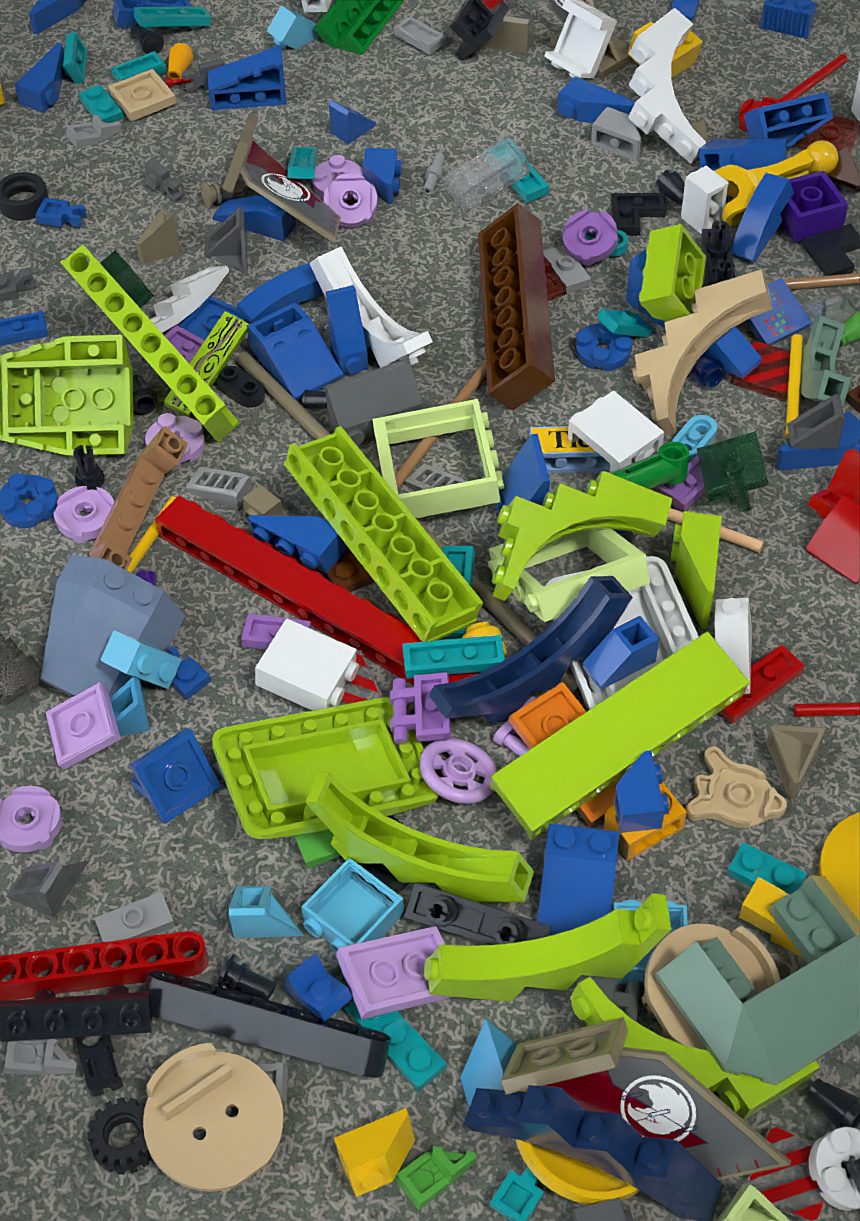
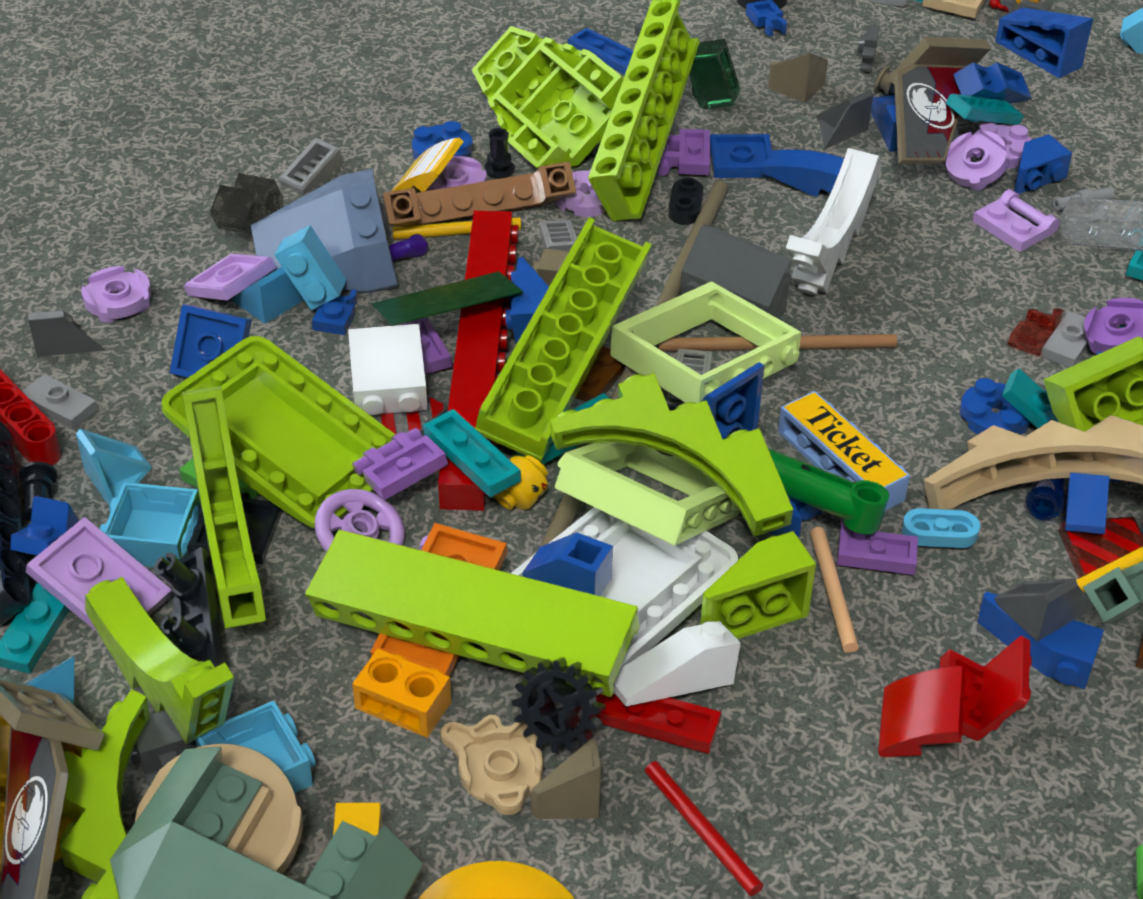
camera: 55 degrees right, 10 degrees down
white slope [150,266,229,333] -> none
lime tile [164,311,249,418] -> none
blue slope [247,302,344,400] -> none
blue slope [326,285,368,375] -> none
blue slope [329,100,376,144] -> none
dark blue arch [429,576,633,723] -> none
reddish brown brick [478,203,555,410] -> none
blue slope [537,823,619,936] -> none
white panel [568,391,664,473] -> none
blue slope [614,750,669,833] -> none
clear green bracket [697,431,769,512] -> none
teal plate [727,842,807,895] -> none
none -> dark green piece [371,271,523,326]
none -> yellow slope [391,138,464,192]
none -> black gear [512,657,606,753]
none -> blue slope [953,62,1032,104]
none -> lavender plate [973,189,1060,252]

